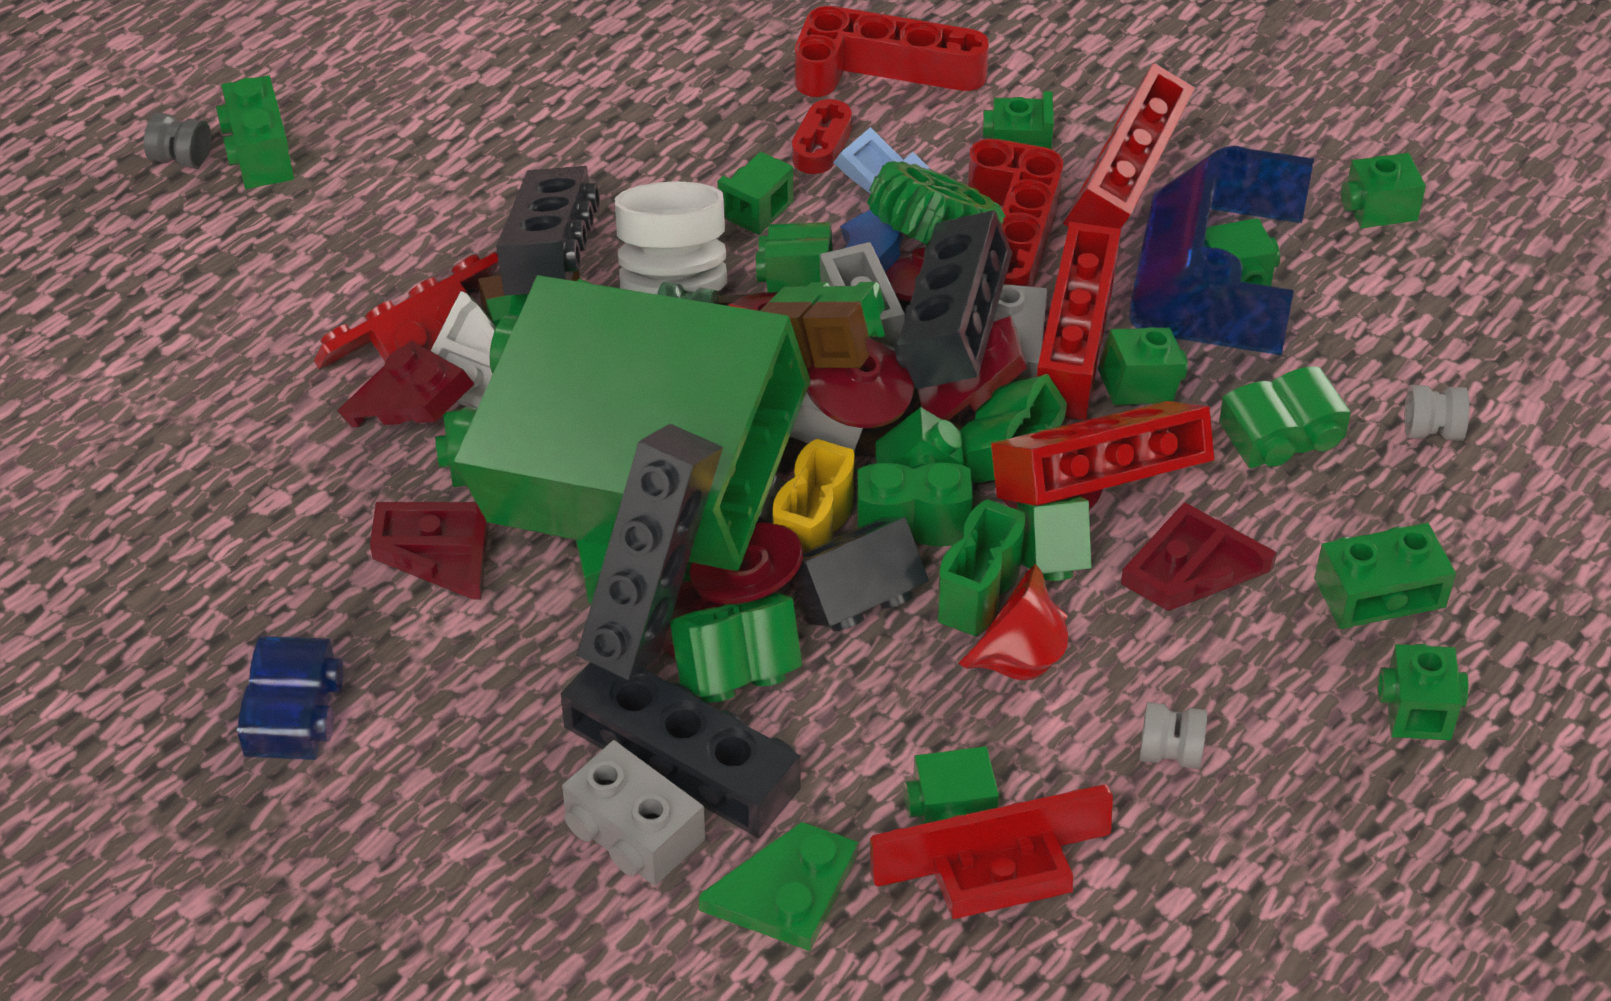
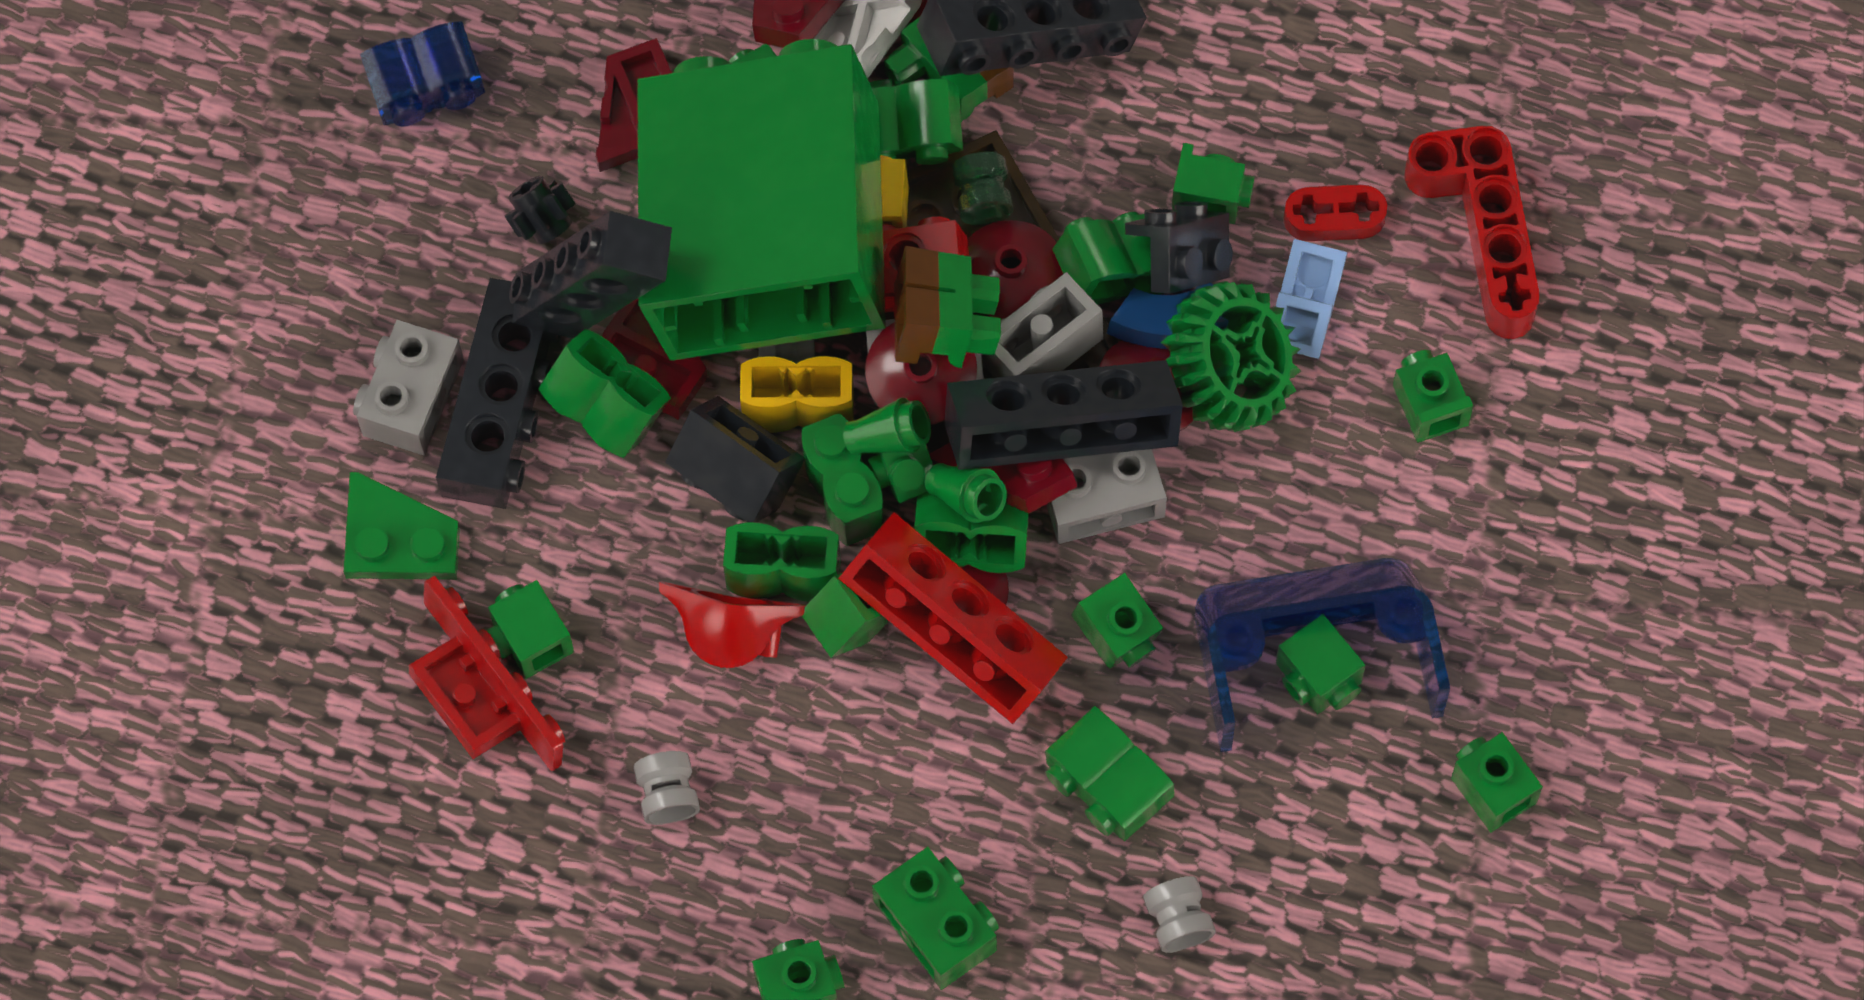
camera: 70 degrees right, 20 degrees up
white wheel [615,181,727,299] -> none
dark red dish [690,523,803,604] -> none
red beam [967,139,1063,287] -> none
red brick [1036,222,1121,420] -> none
red brick [1063,63,1195,229] -> none
dark red wing [1121,502,1277,611] -> none
none -> black gear [505,176,576,244]
none -> green cone [843,398,931,455]
none -> green cone [925,463,1007,523]
none -> black bracket [1125,201,1233,294]

